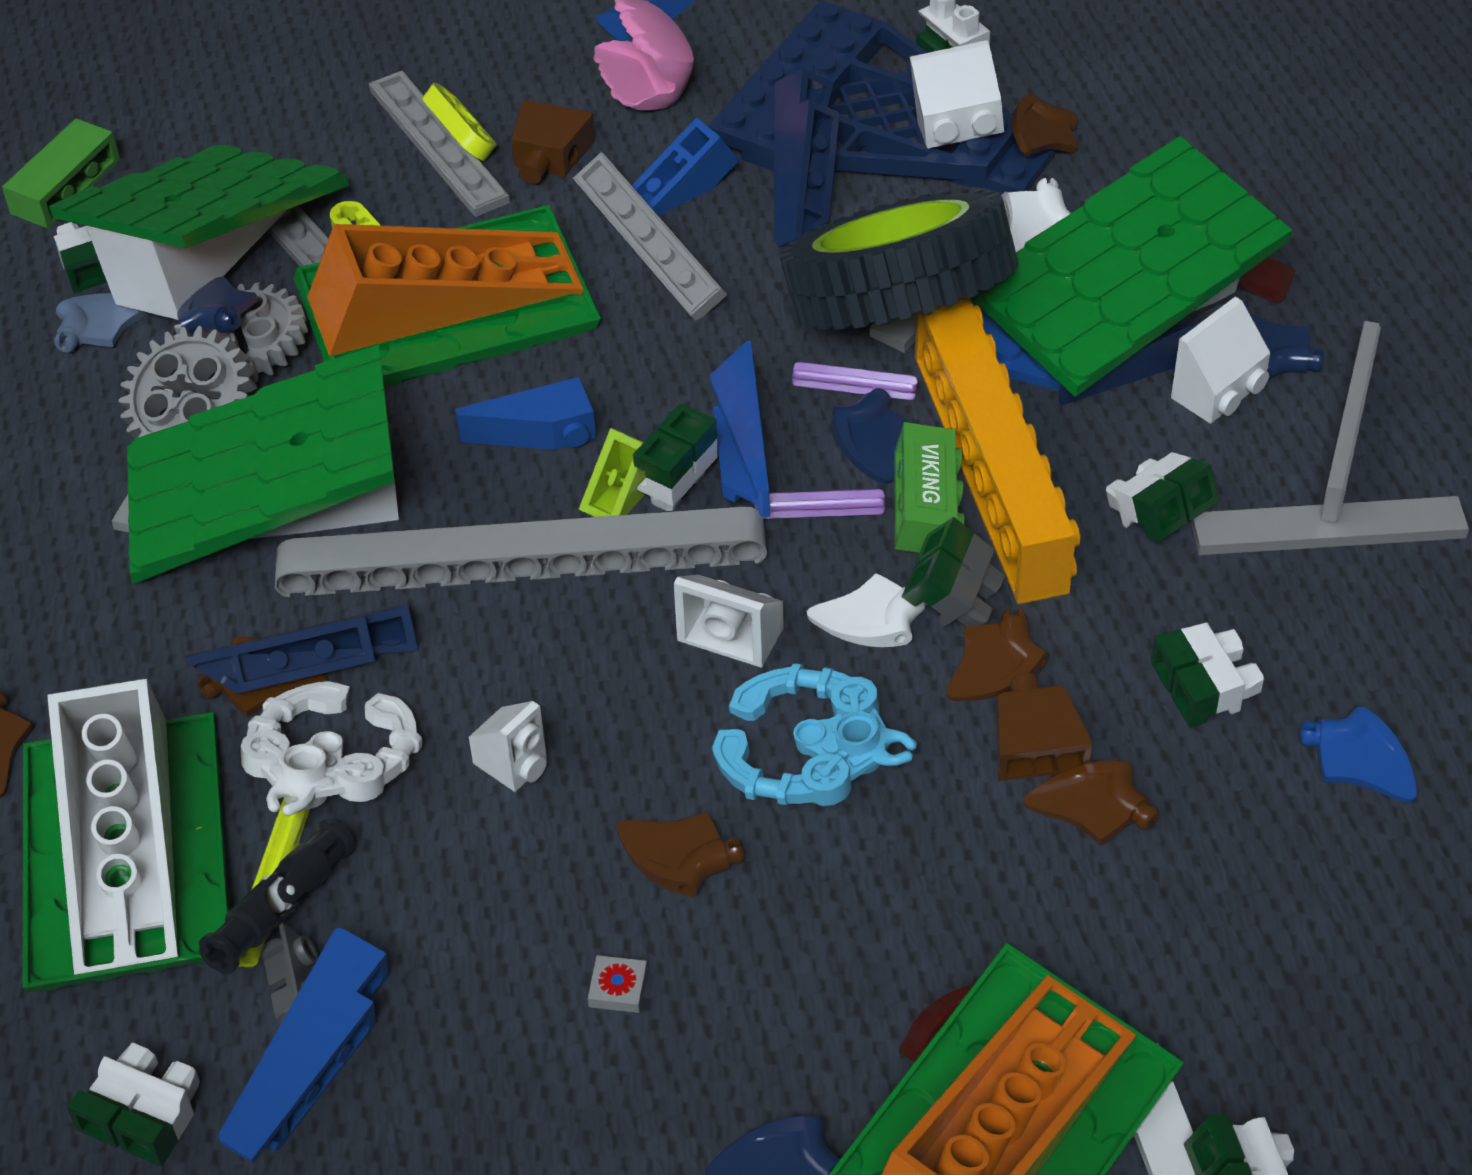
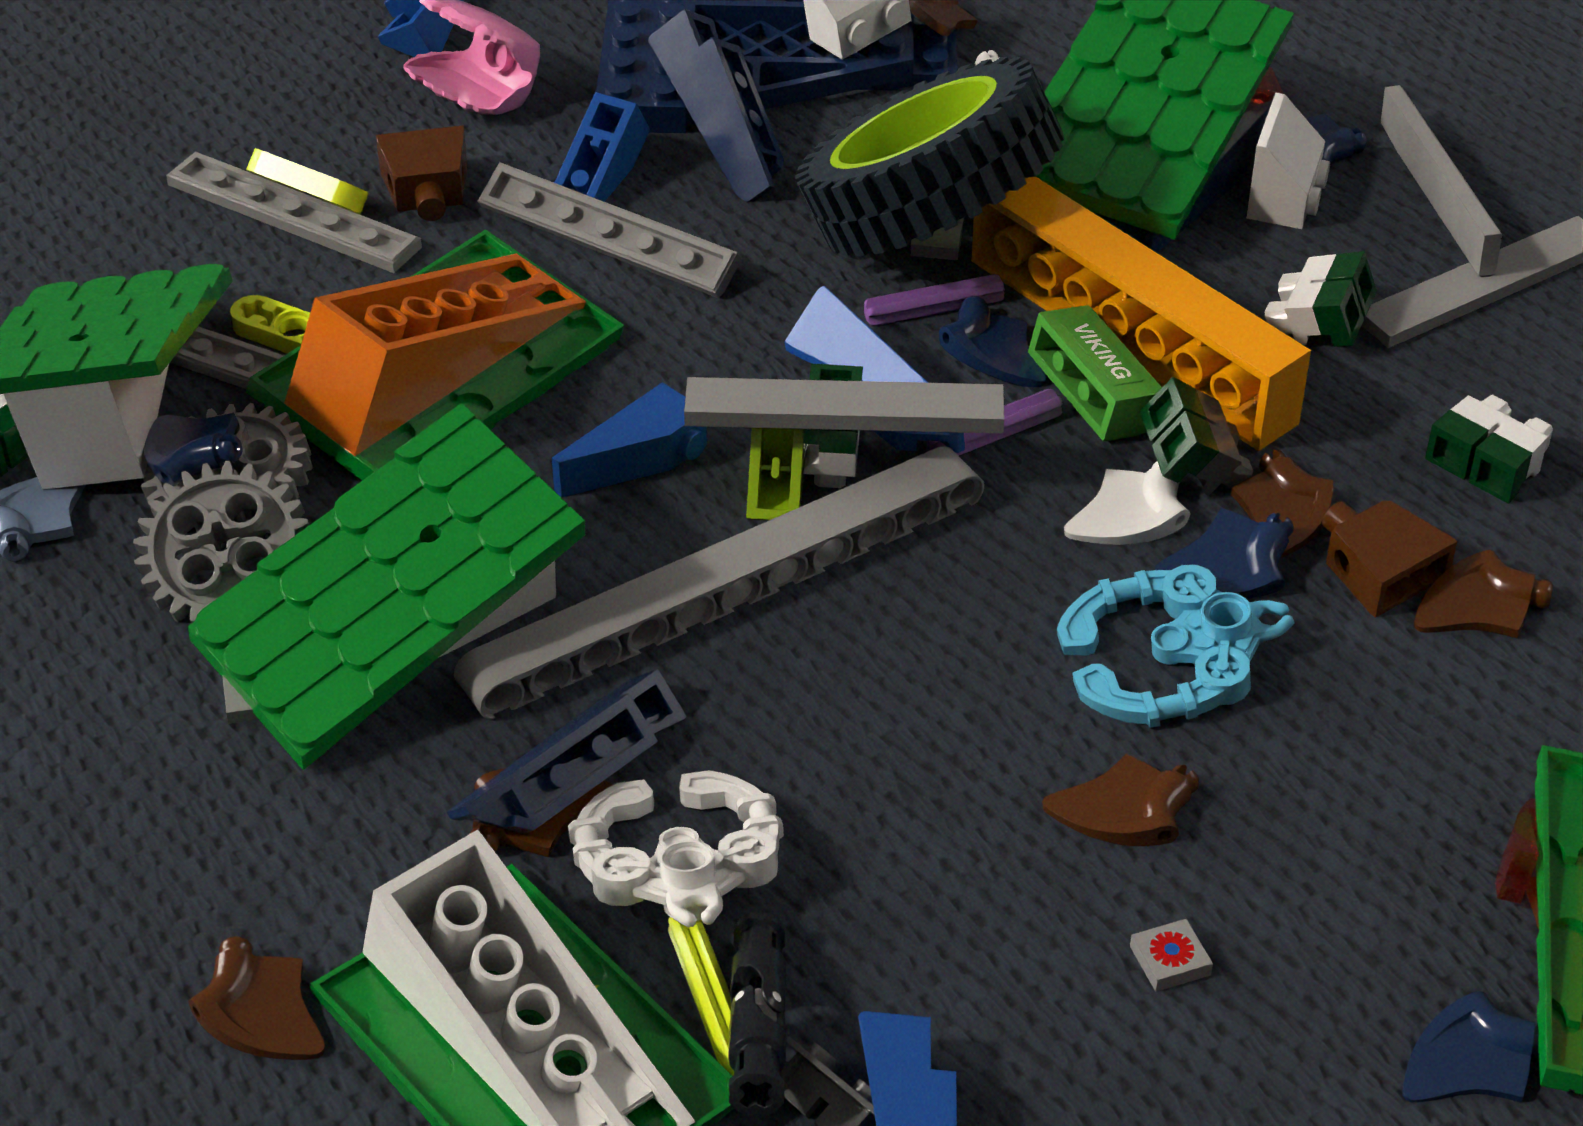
camera: 30 degrees left, 5 degrees down
white slope [469,701,547,792] -> none
white slope [674,575,783,668] -> none
none -> light grey tile [684,377,1004,434]
none -> dark blue arm [1155,508,1294,598]

